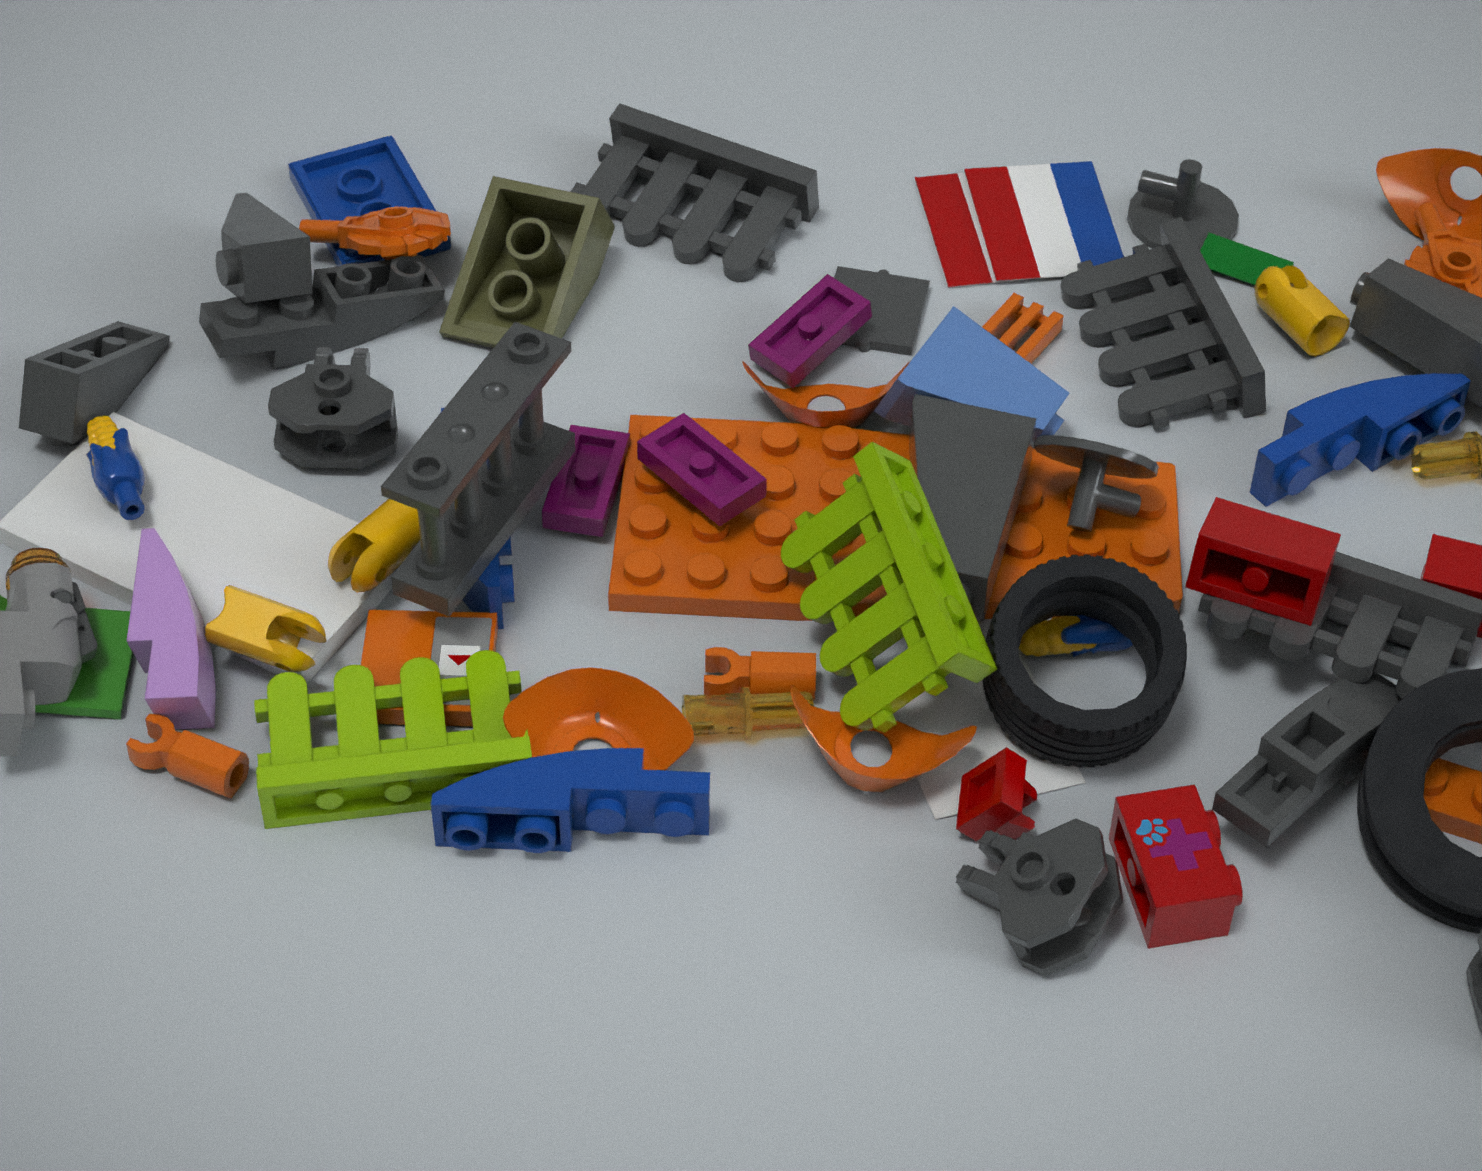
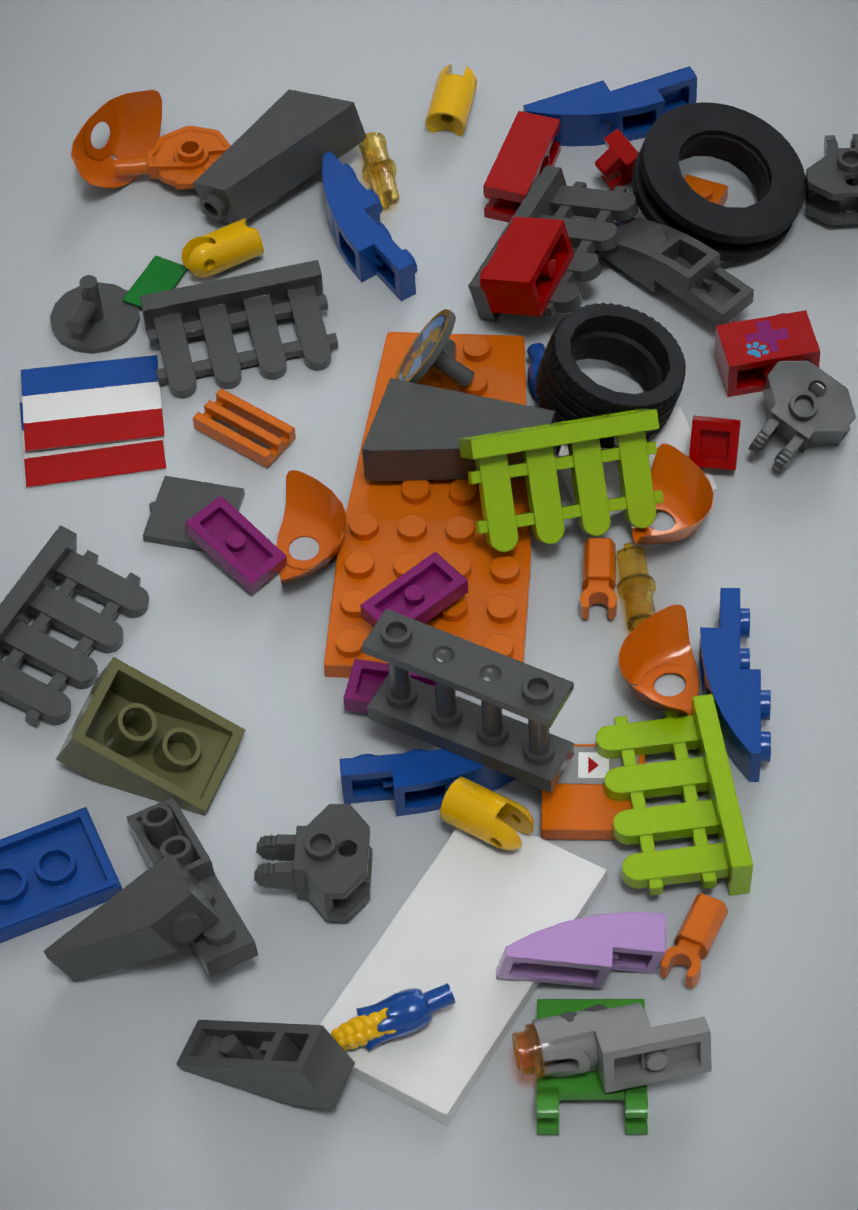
camera: 85 degrees left, 5 degrees up
yellow piece [205,585,327,672] -> none
orange piece [299,206,451,260] -> none
medium blue slope [874,306,1070,443] -> none

